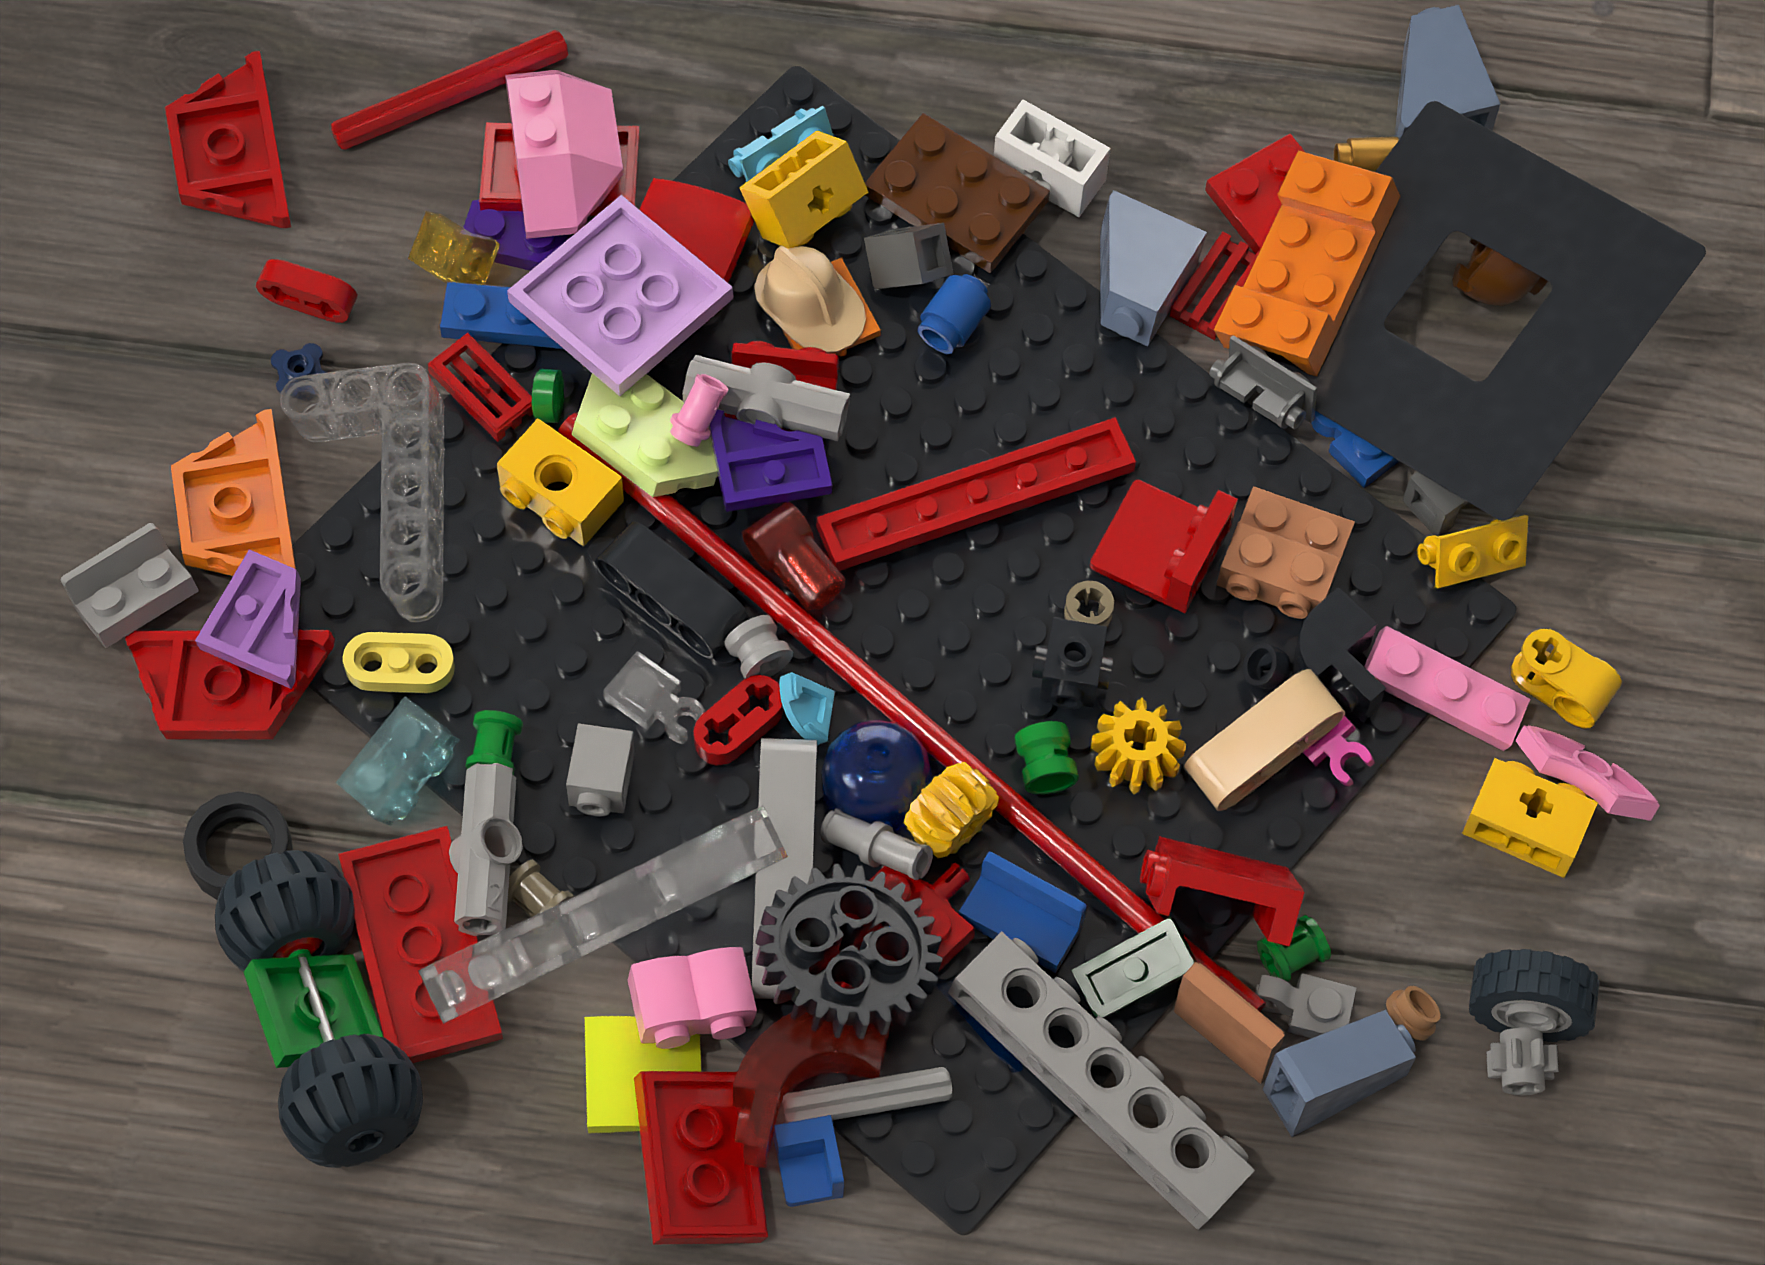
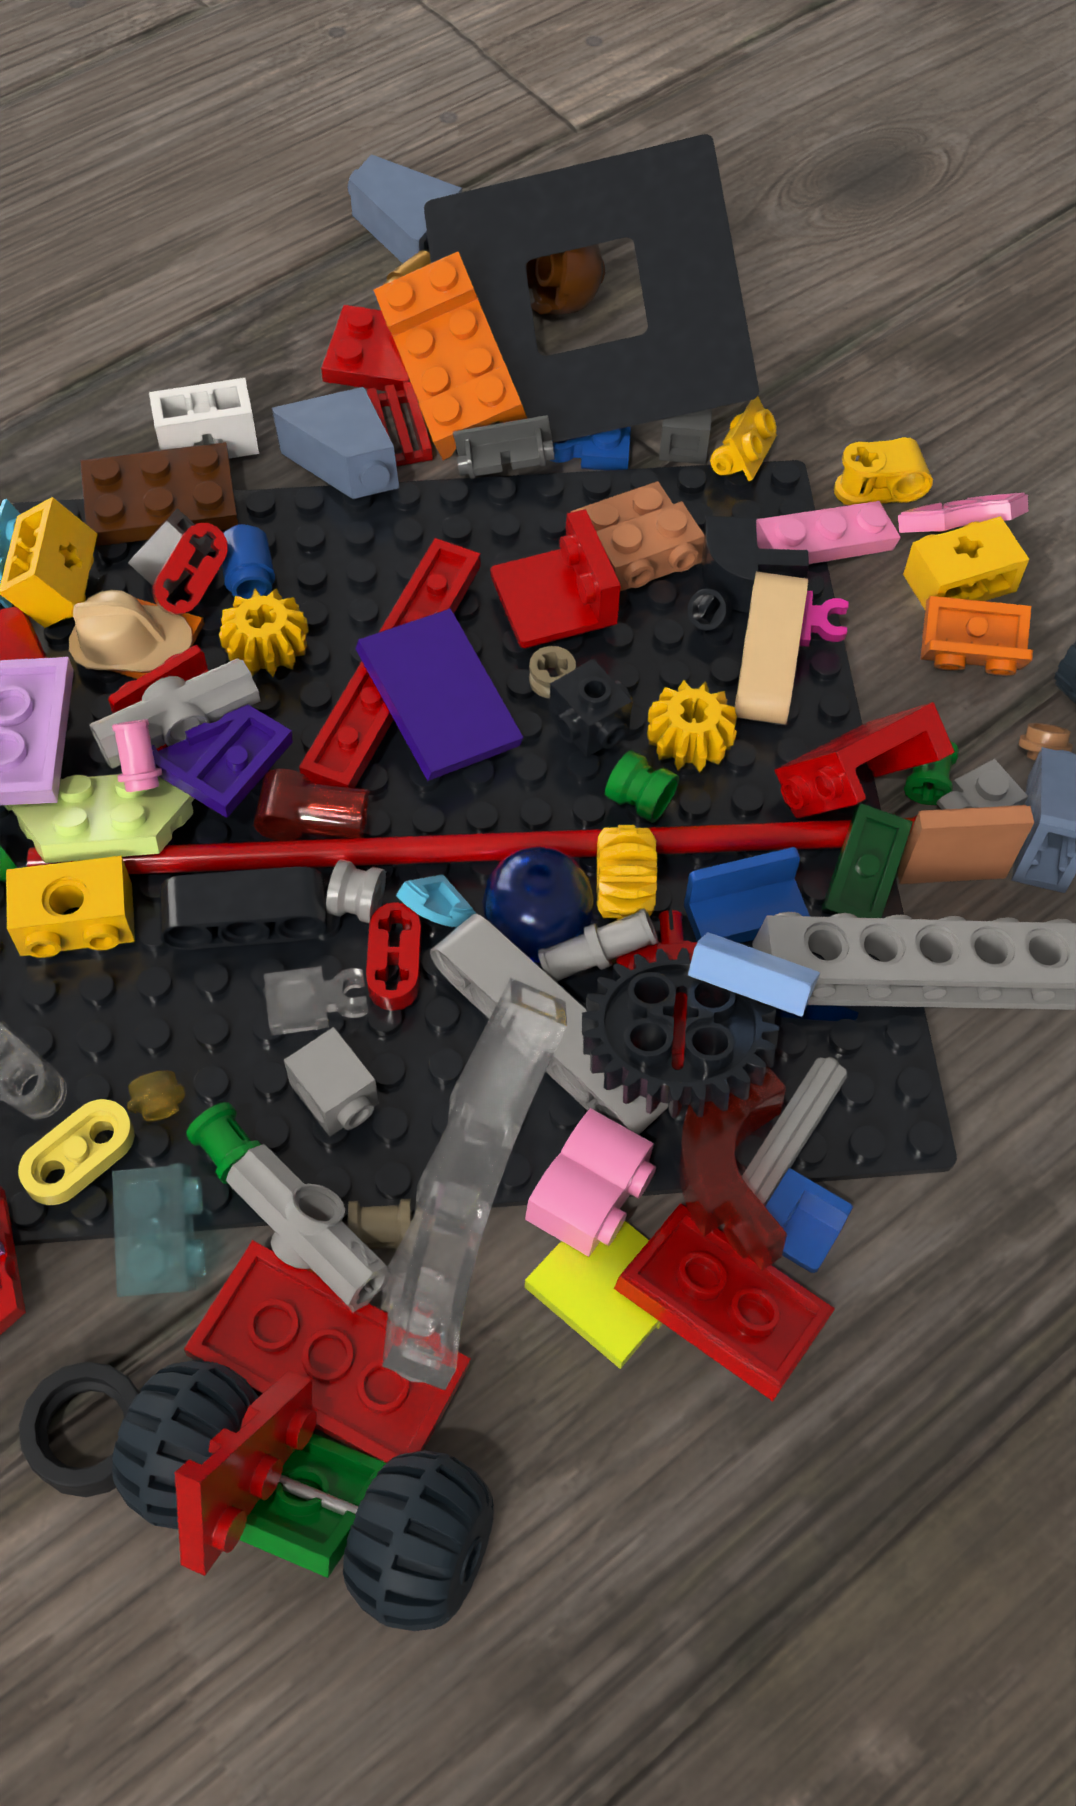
camera: 45 degrees left, 5 degrees down
none -> clear yellow plate [127,1071,185,1121]
none -> red beam [152,523,228,615]
none -> red wing [175,1371,317,1576]
none -> yellow gear [219,588,309,677]
none -> dark purple tile [355,608,524,781]
none -> light blue slope [688,932,820,1017]
none -> orange bracket [920,596,1033,676]

